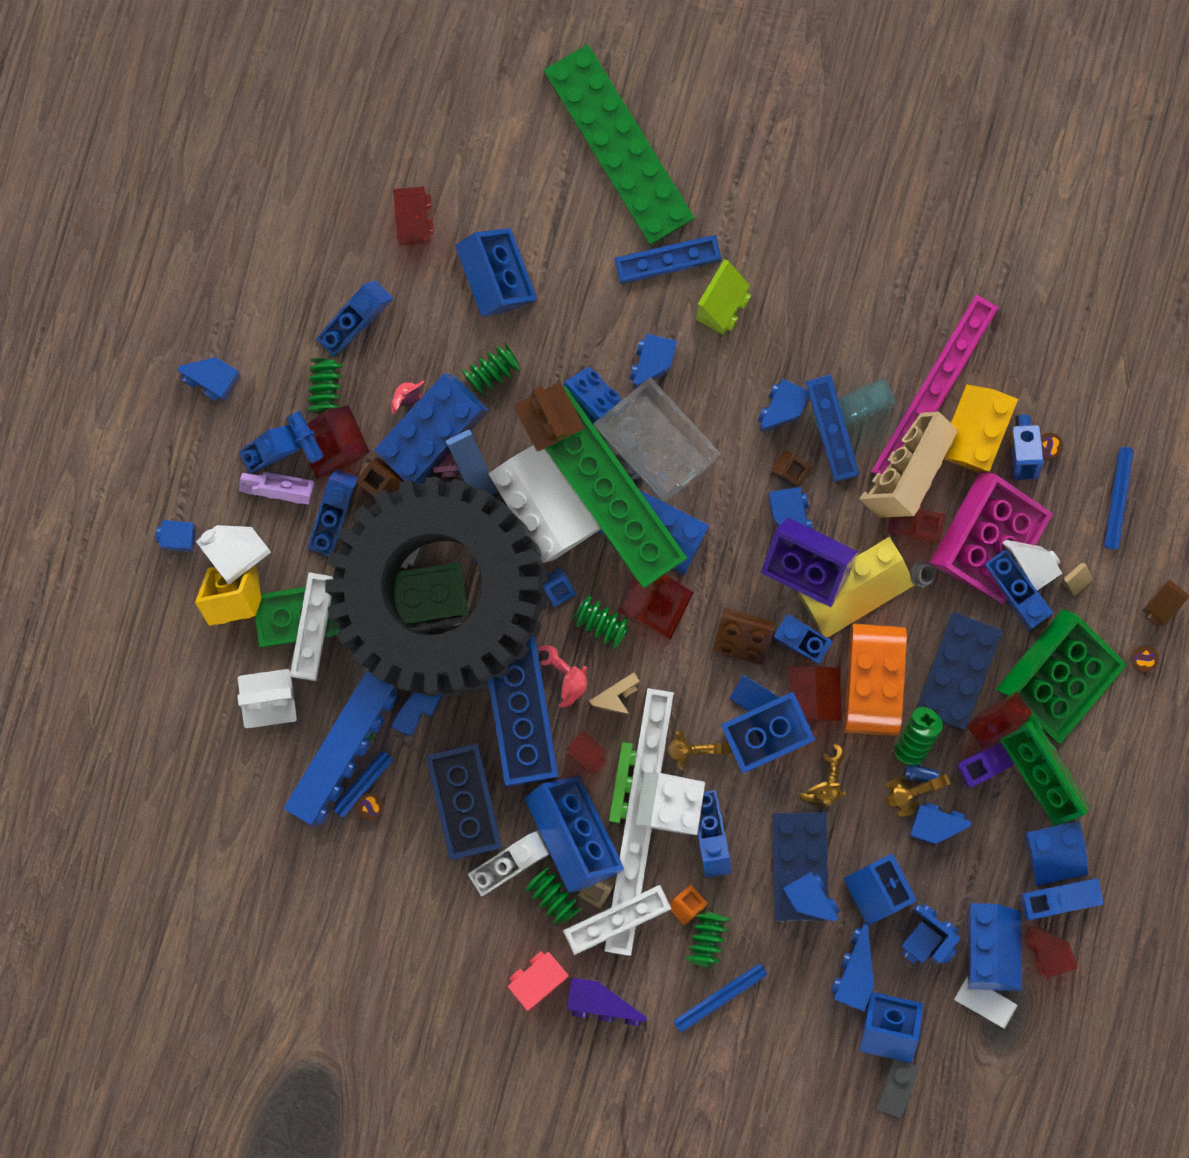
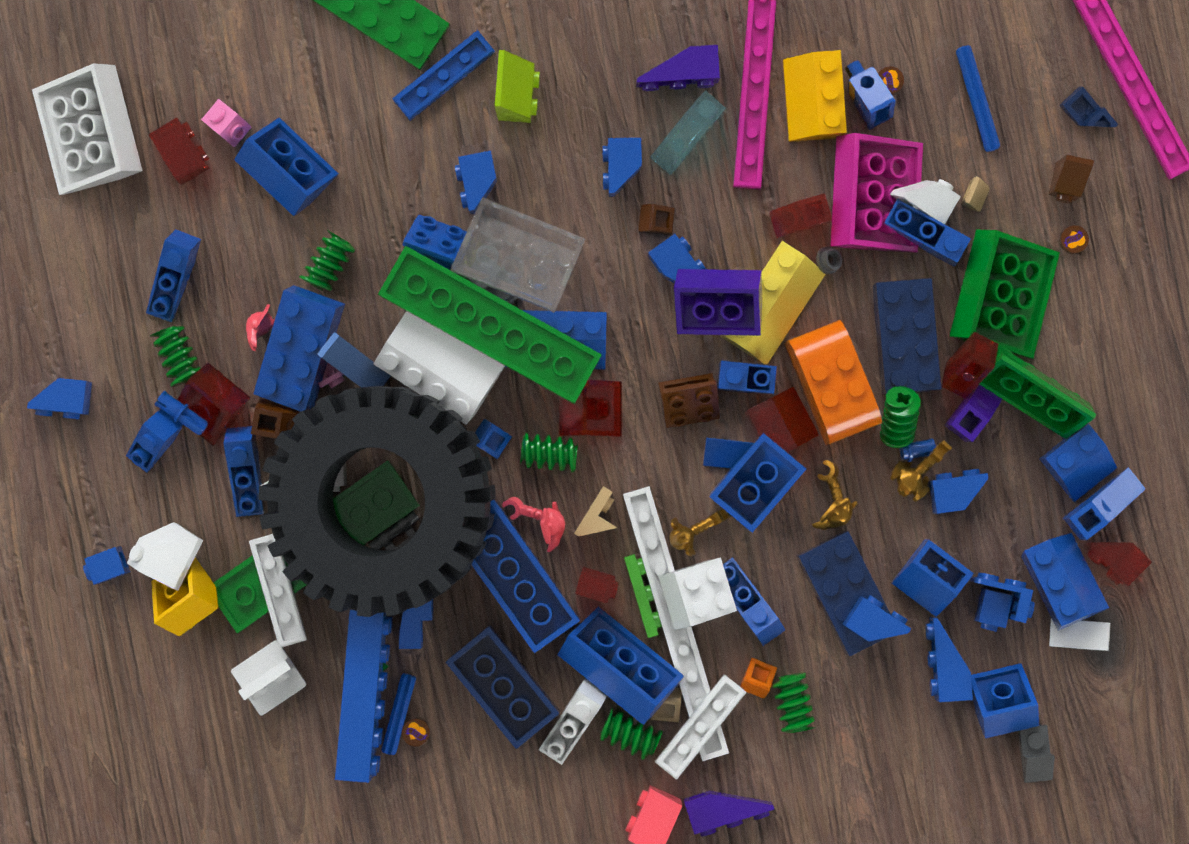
camera: 30 degrees left, 5 degrees up
lavender hinge [239,471,315,505] -> none
reddish brown bracket [514,382,584,452] -> none
blue axle [674,964,767,1032] -> none
blue tile [805,374,860,482] -> none
tan wedge [859,411,958,518] -> none
none -> white slope [32,63,143,195]
none -> bright pink bracket [201,99,251,147]
none -> dark purple slope [636,45,720,91]

